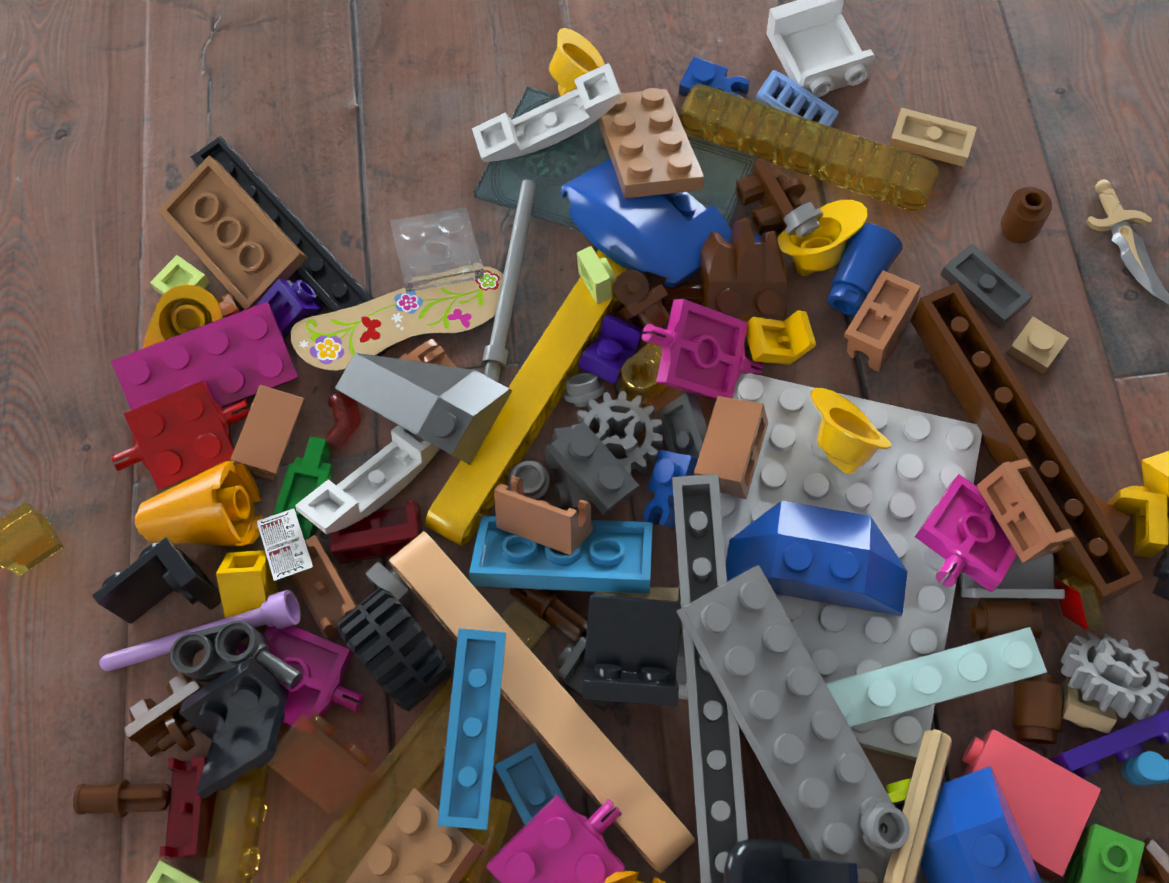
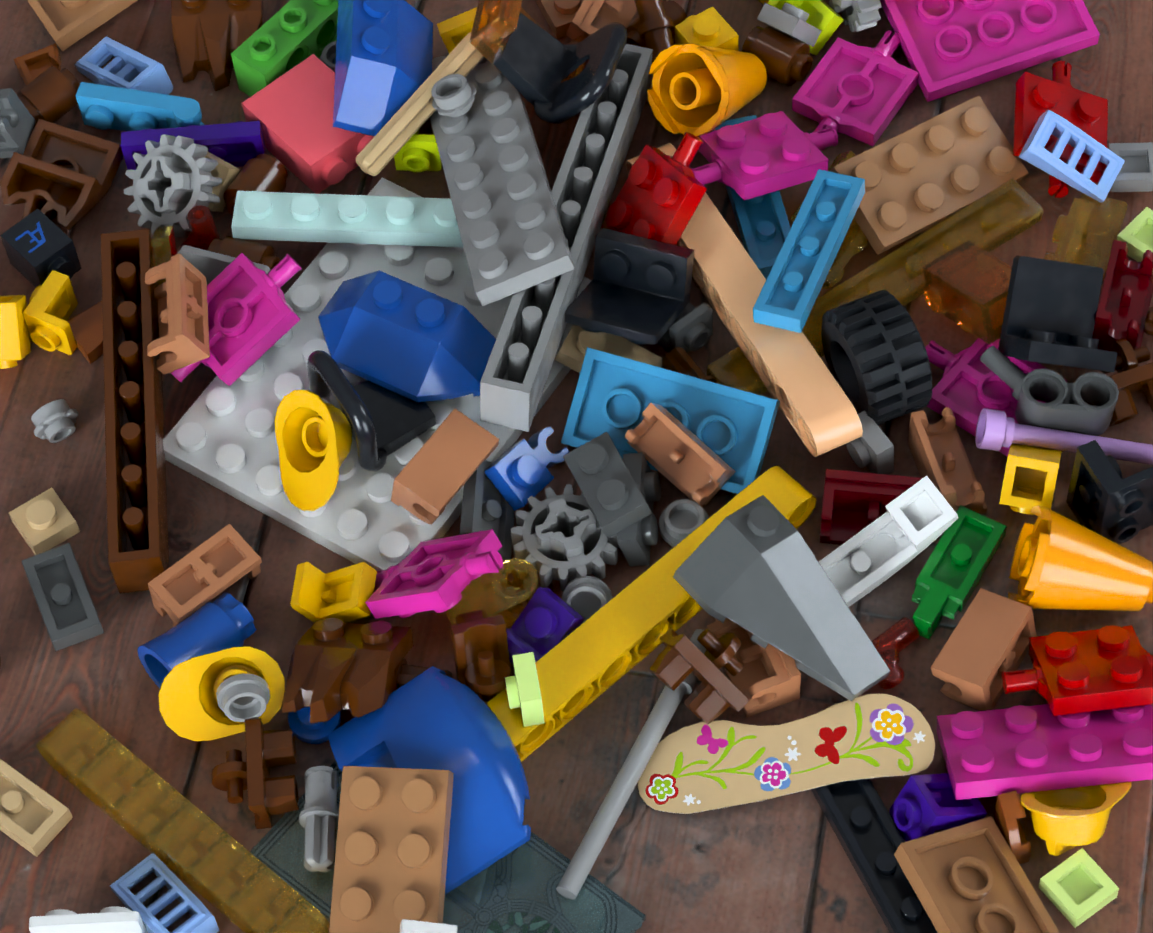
camera: 165 degrees left, 10 degrees down
white sticker [257,509,313,581] -> none
clear plate [390,207,484,292] -> none
none -> light grey plate [31,399,79,443]
none -> clear red arm [179,205,220,251]
none -> light grey axle [299,766,339,873]
none -> black piece [307,350,436,471]
none -> red plate [601,132,707,245]
none -> reddish brown hips [650,628,749,724]

